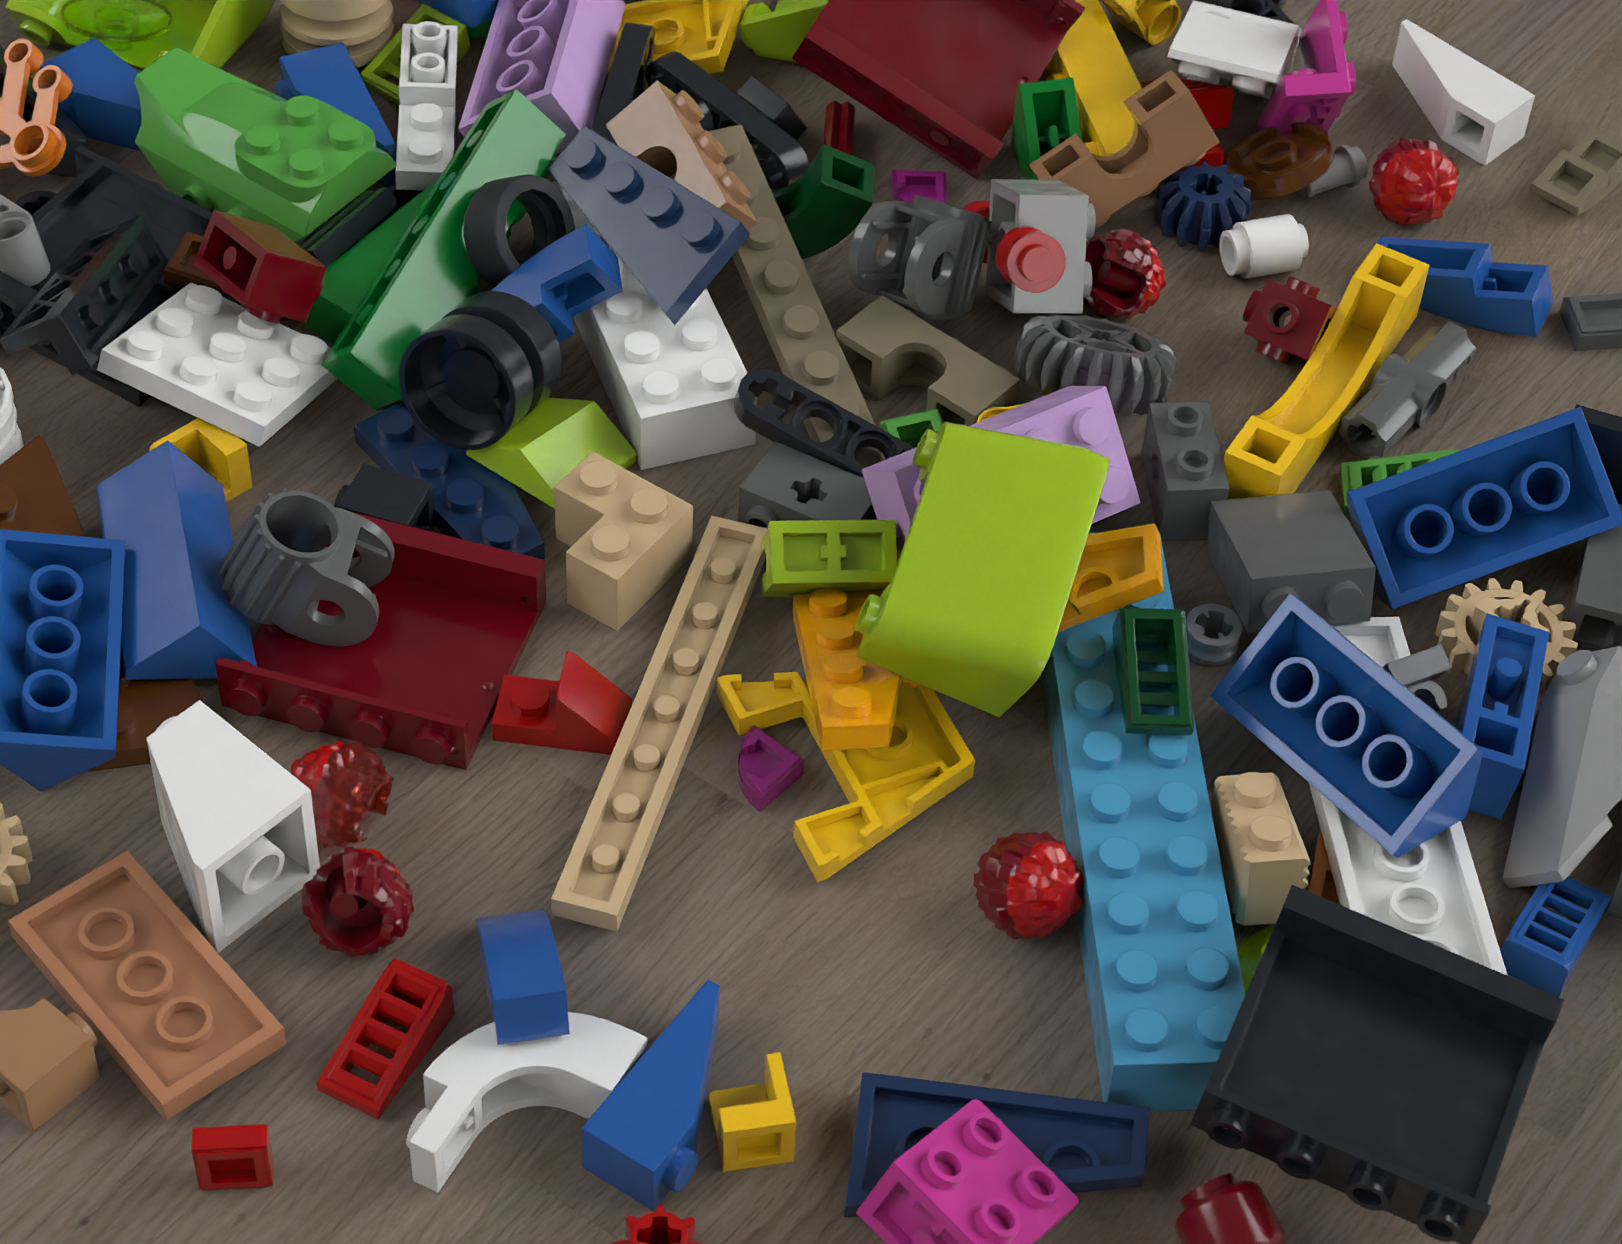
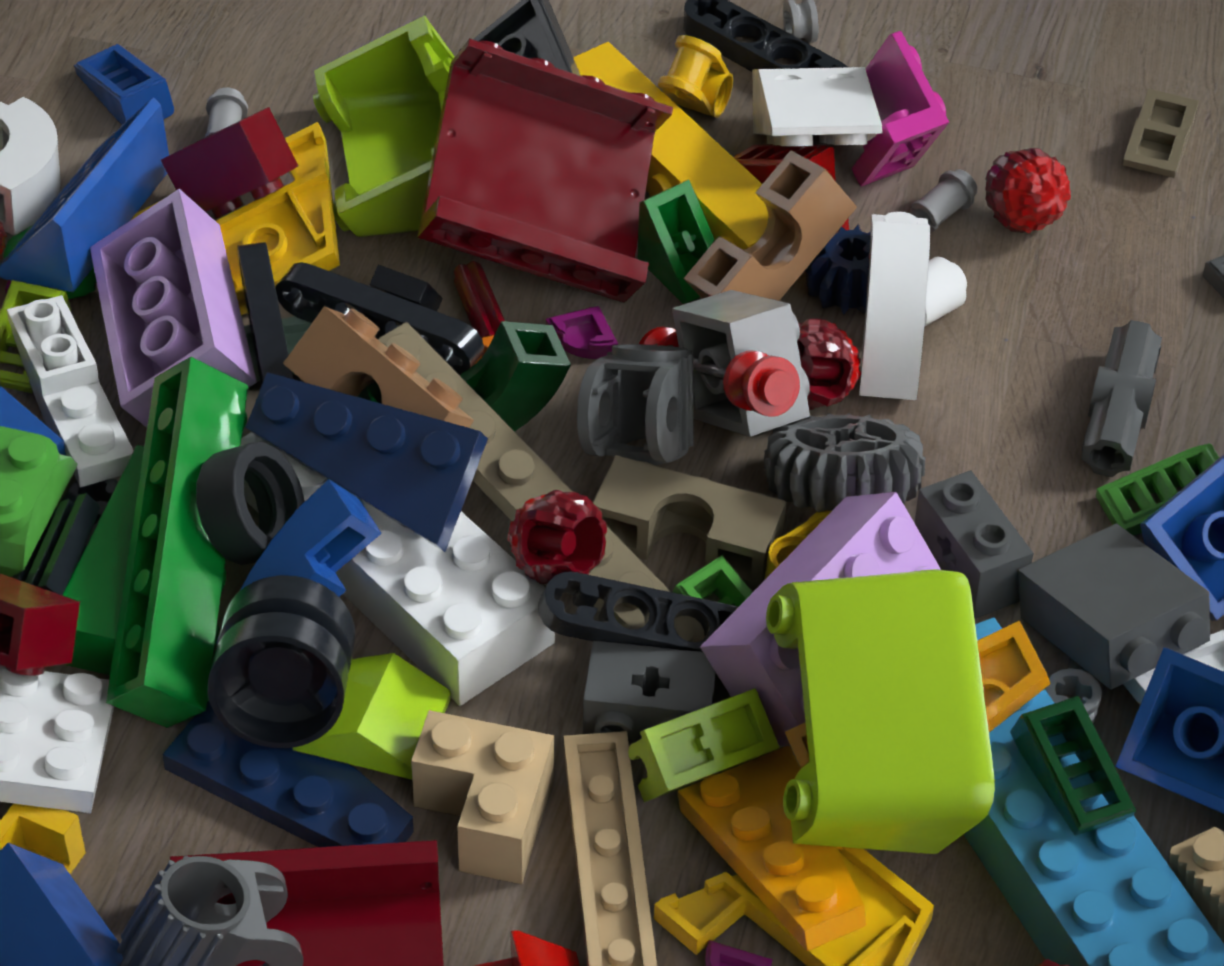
camera: 20 degrees left, 0 degrees up
black brick [334,463,435,532] -> none
yellow arch [1223,243,1430,500] -> none
reddish brown tile [1225,122,1334,200] -> none
dark red brick [1243,275,1337,364] -> none
blue slope [1377,237,1553,337] -> none
white slope [1392,19,1535,166] -> none
none -> dark red piece [507,490,607,585]
none -> white arch [859,212,930,400]

